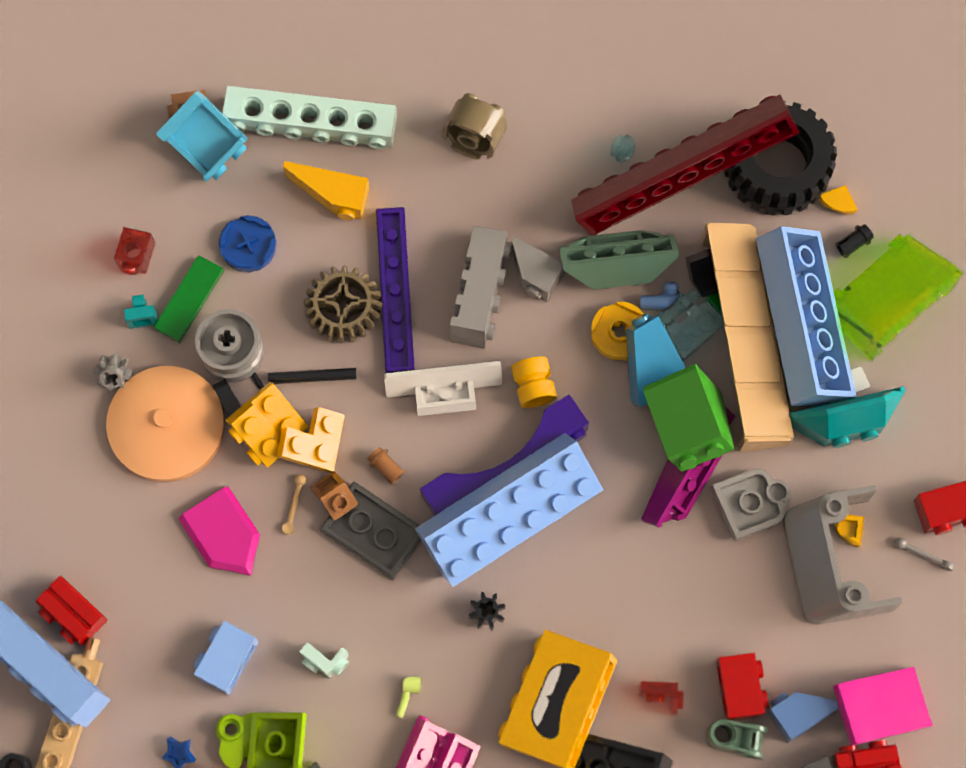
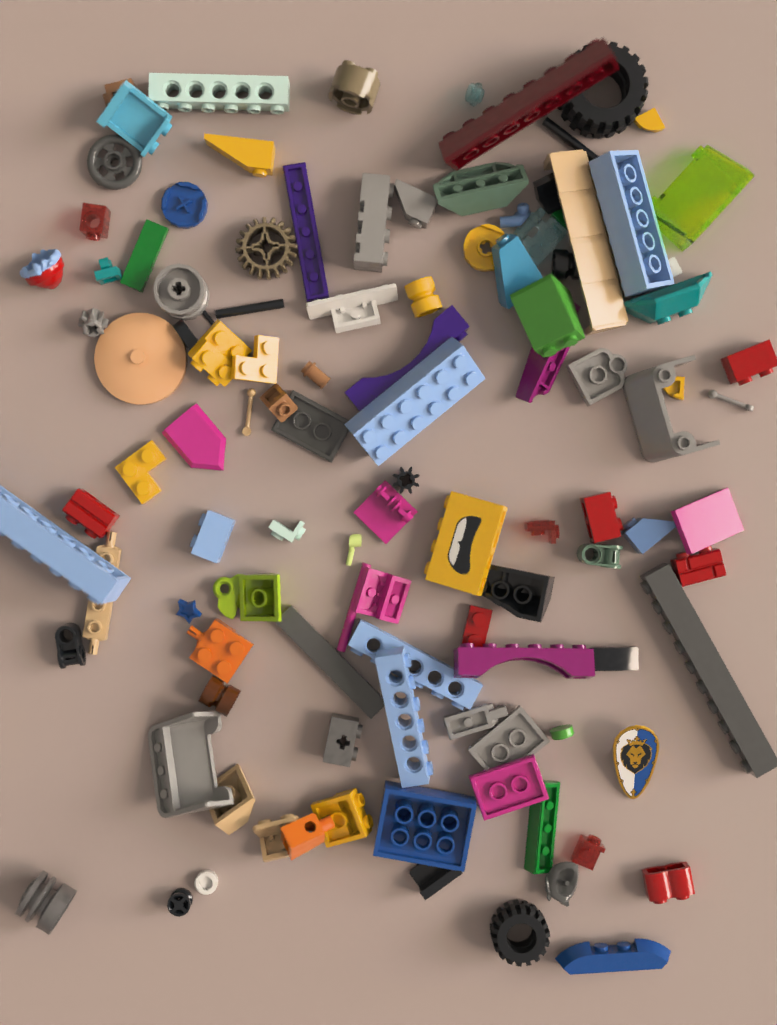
camera: 10 degrees left, 15 degrees up
black pin [835,224,874,258] -> none
none -> hair [20,249,64,289]
none -> dark grey plate [87,135,142,190]
none -> yellow plate [115,440,166,504]
none -> dark pink hinge [353,480,418,544]
none -> black bar [542,117,599,161]
none -> black wheel [551,249,580,280]

